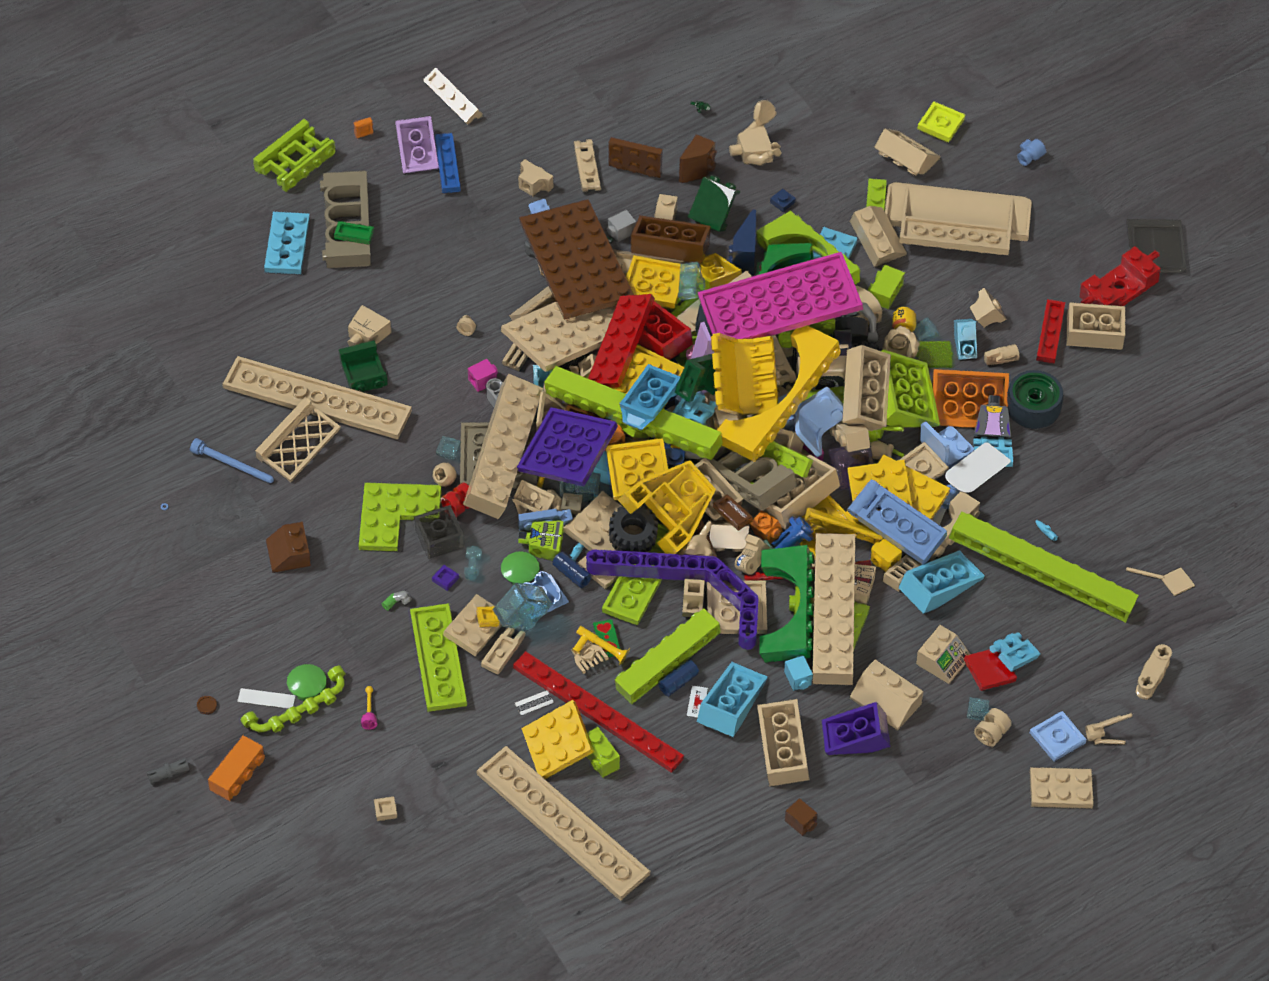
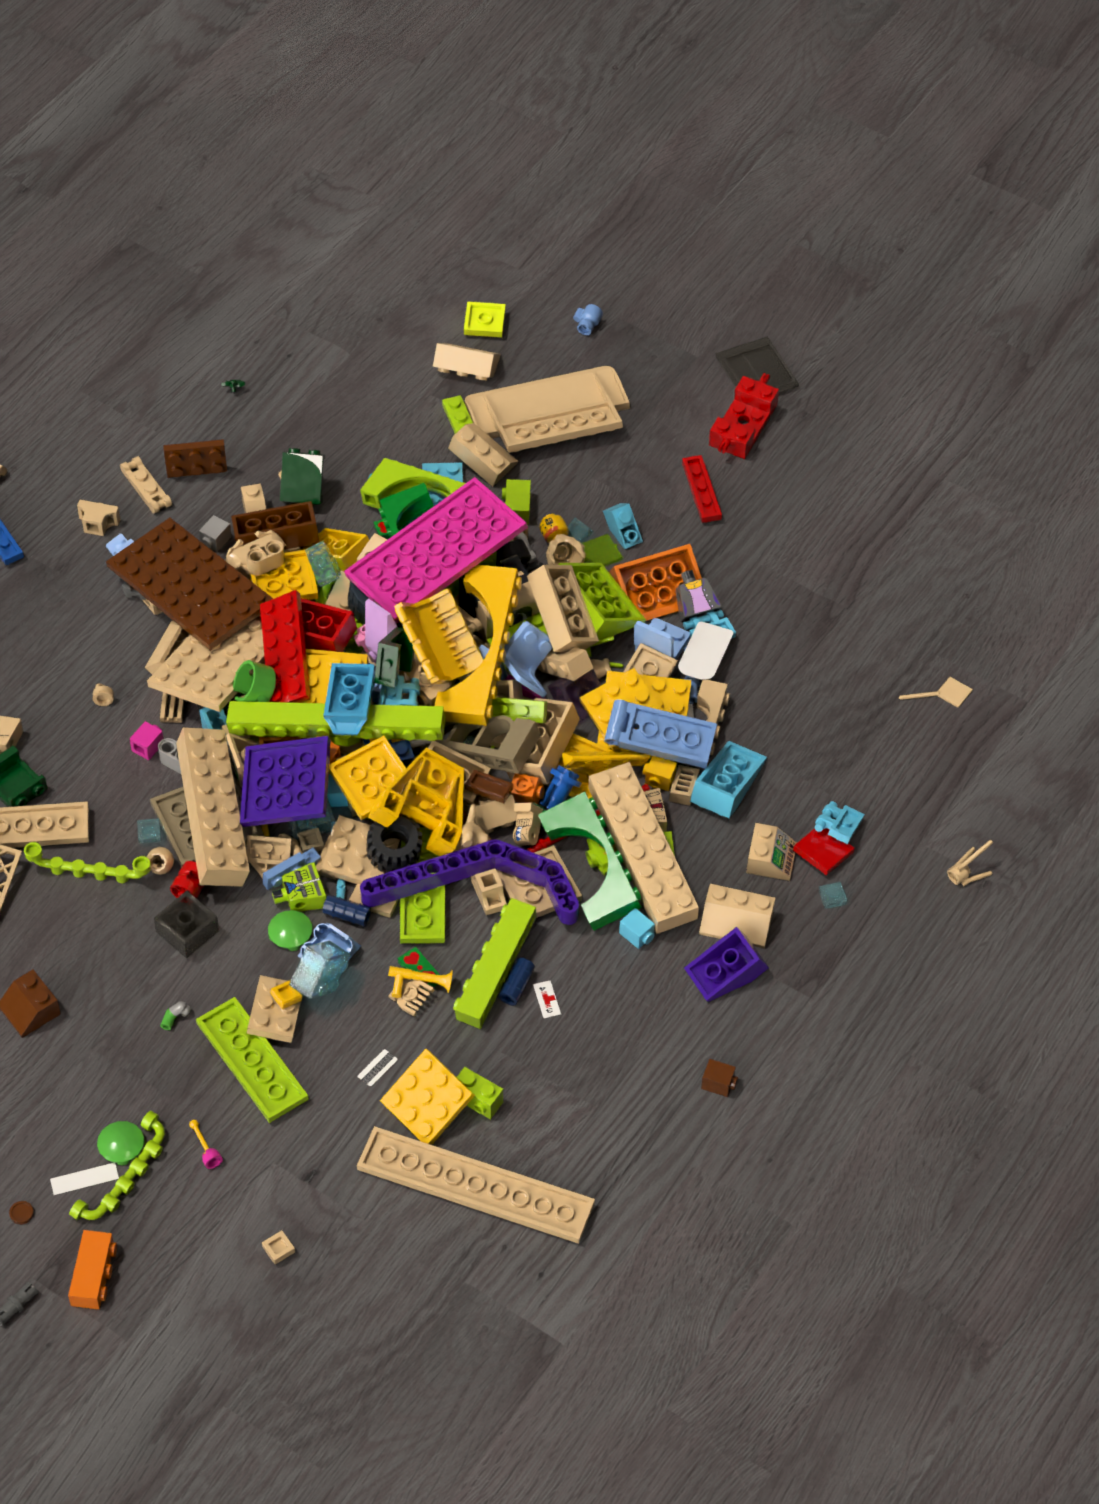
camera: 25 degrees left, 0 degrees up
lime plate [359,483,441,551] -> none
dark purple tile [432,565,459,591] -> none
clear light blue bar [464,546,482,580] -> none
tan hinge [481,625,525,675] -> none
red plate [513,651,684,773] -> none
reddish brown slope [679,134,717,183] -> none
medium azure slope [697,662,768,737] -> none
tan torso [729,100,781,166] -> none
dark blue slope [729,210,756,275] -> none
tan brick [757,699,809,786] -> none
dark blue plate [770,188,796,212] -> none
lime brick [949,511,1139,623] -> none
tan brick [970,288,1006,328] -> none
tan wheel [974,708,1012,747] -> none
tan hinge [984,344,1019,365] -> none
wheel [1007,370,1063,429] -> none
light blue tile [1030,711,1087,762] -> none
tan plate [1030,768,1093,808] -> none
medium azure helmet [1035,520,1058,541] -> none
tan brick [1067,303,1125,349] -> none
tan piece [1136,645,1172,699] -> none
none -> lime bar [24,842,151,883]
none -> tan piece [226,530,286,576]
none -> bright green piece [233,660,276,702]

